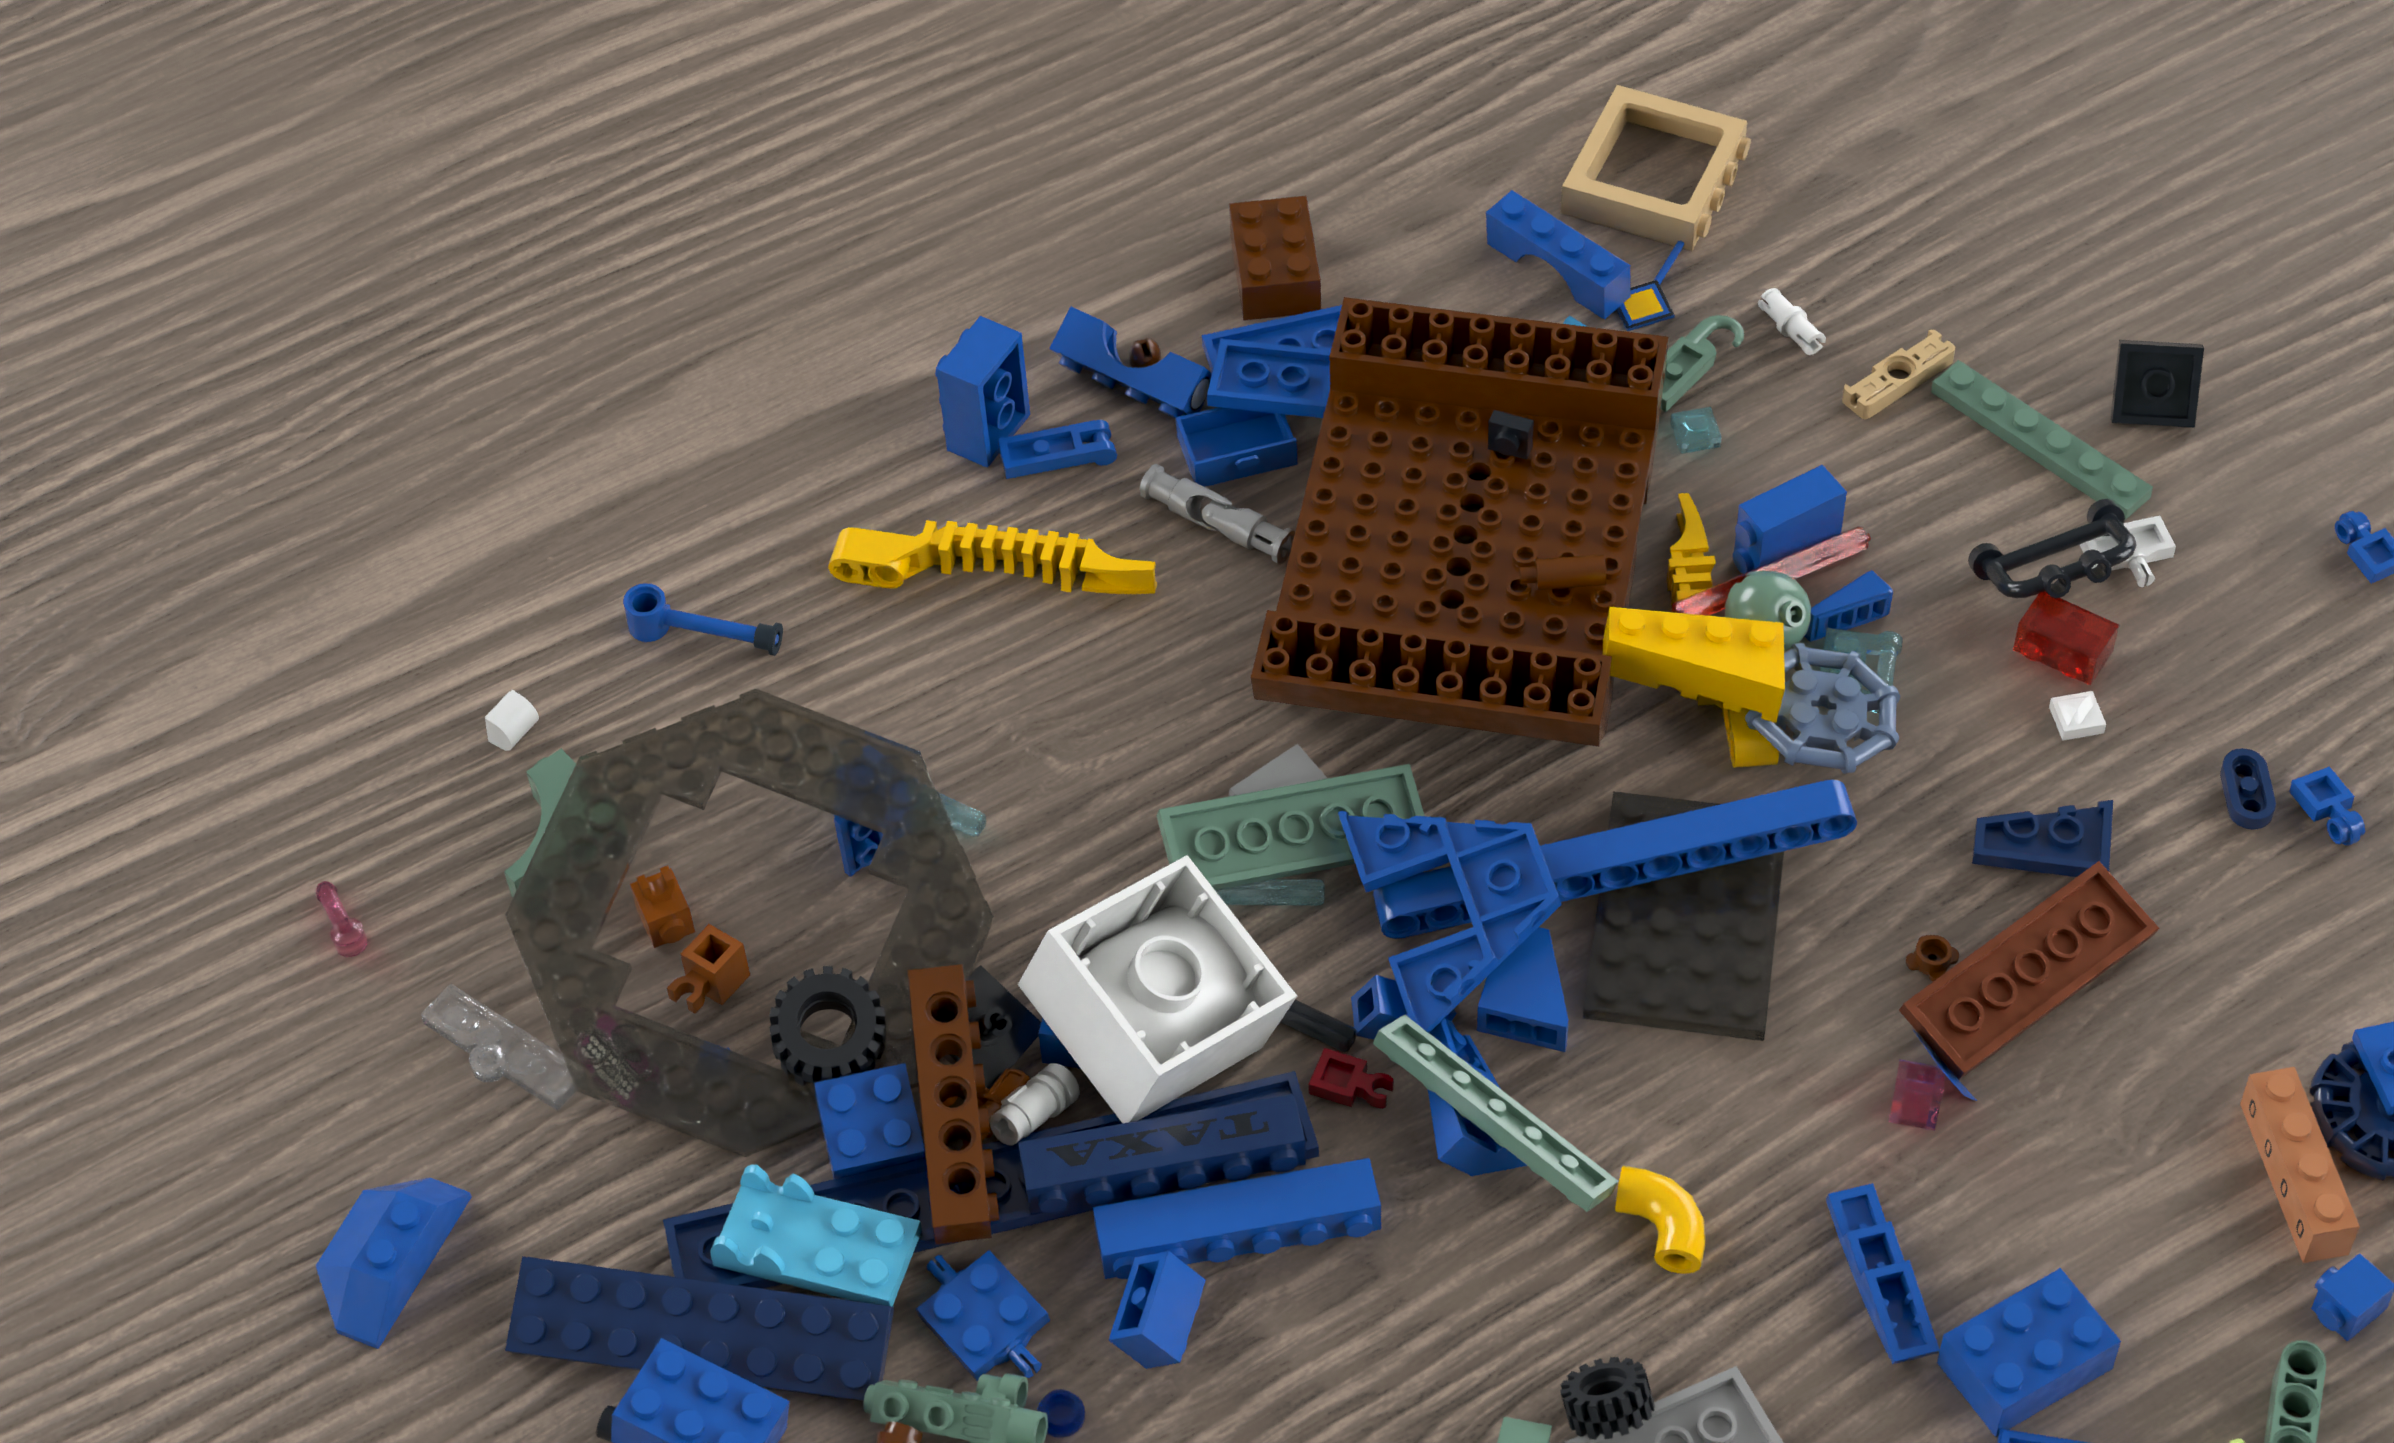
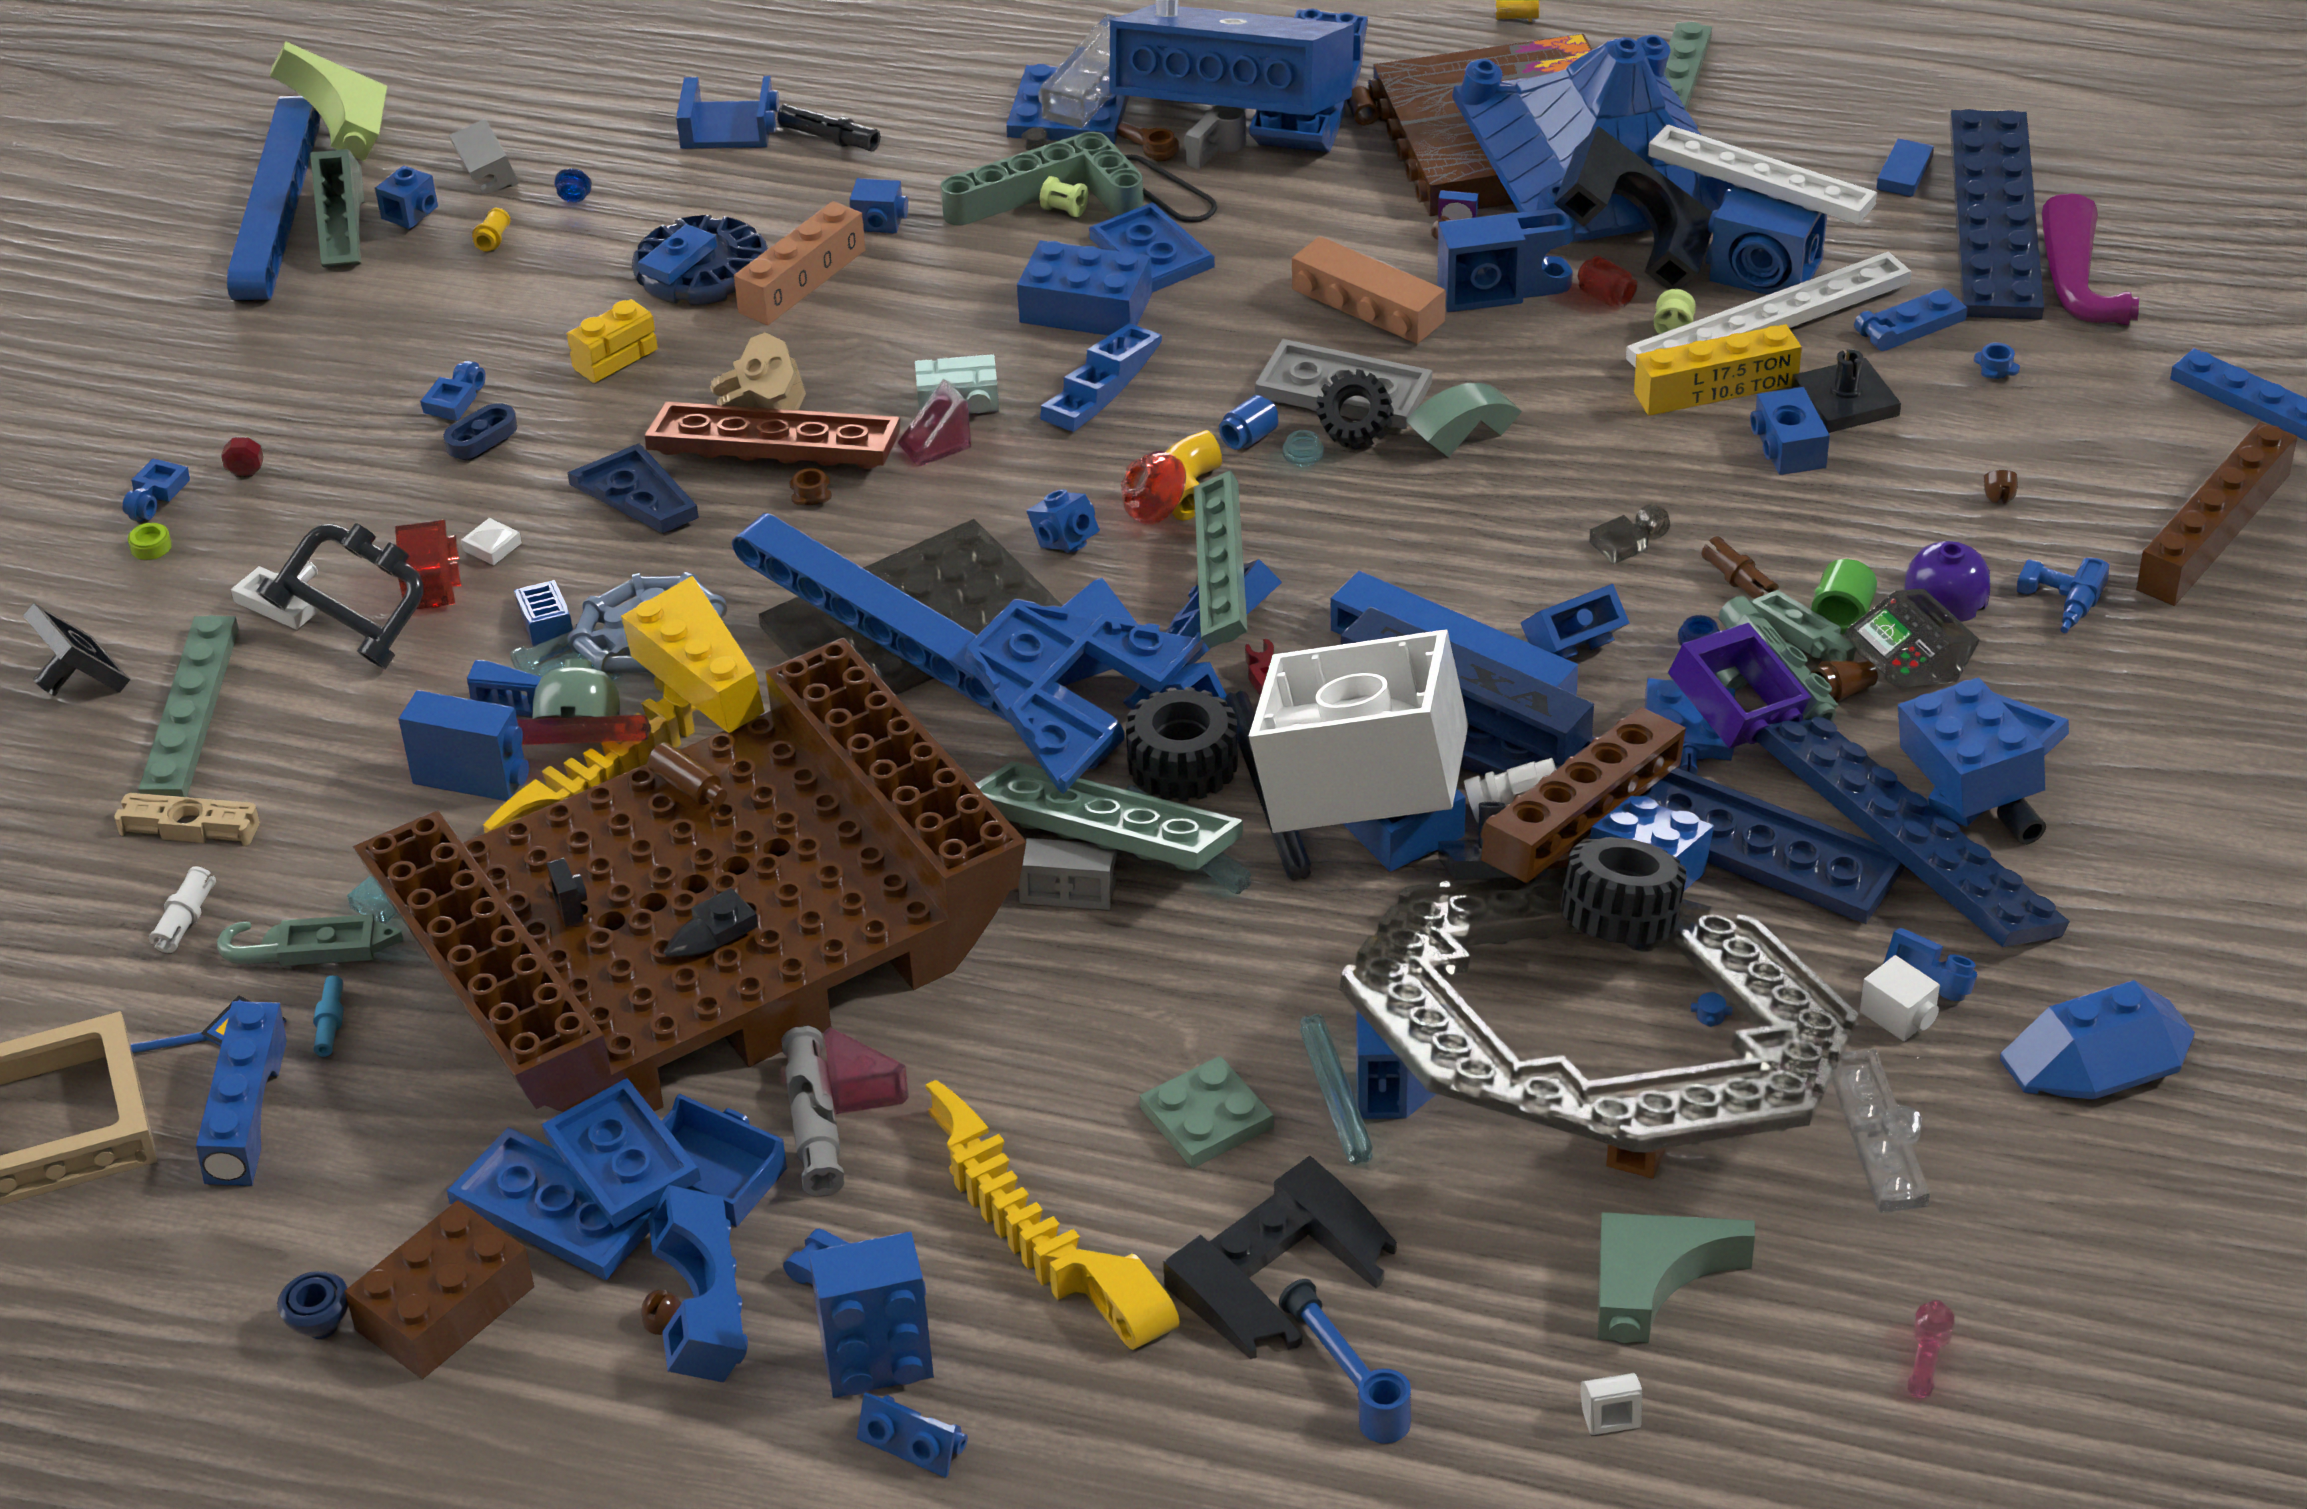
camera: 135 degrees left, 10 degrees down
dark orange brick [667,924,750,1014] -> none
medium azure hinge [710,1164,922,1307] -> none
blue sticker [1913,1030,1977,1101] -> none
none -> lime tile [127,523,172,560]
none -> dark red tile [221,437,264,477]
none -> dark blue brick [277,1271,348,1339]
none -> blue slope [514,580,573,647]
none -> yellow brick [567,299,658,383]
none -> black plate [664,888,758,957]
none -> tan hinge [710,333,806,410]
none -> clear pink slope [824,1027,909,1114]
none -> blue hinge [856,1392,968,1478]
none -> light aqua brick [915,354,999,418]
none -> blue brick [1026,489,1100,553]
none -> clear red piece [1121,451,1186,525]
none -> black tyre [1126,687,1238,802]
none -> sand green plate [1139,1055,1274,1169]
none -> black wedge [1163,1155,1397,1359]
none -> blue brick [1219,395,1278,450]
none -> clear light blue plate [1283,430,1323,467]
none -> dark purple window [1668,622,1811,749]
none -> white brick [1860,955,1940,1041]
none -> blue plate [1883,928,1977,1001]

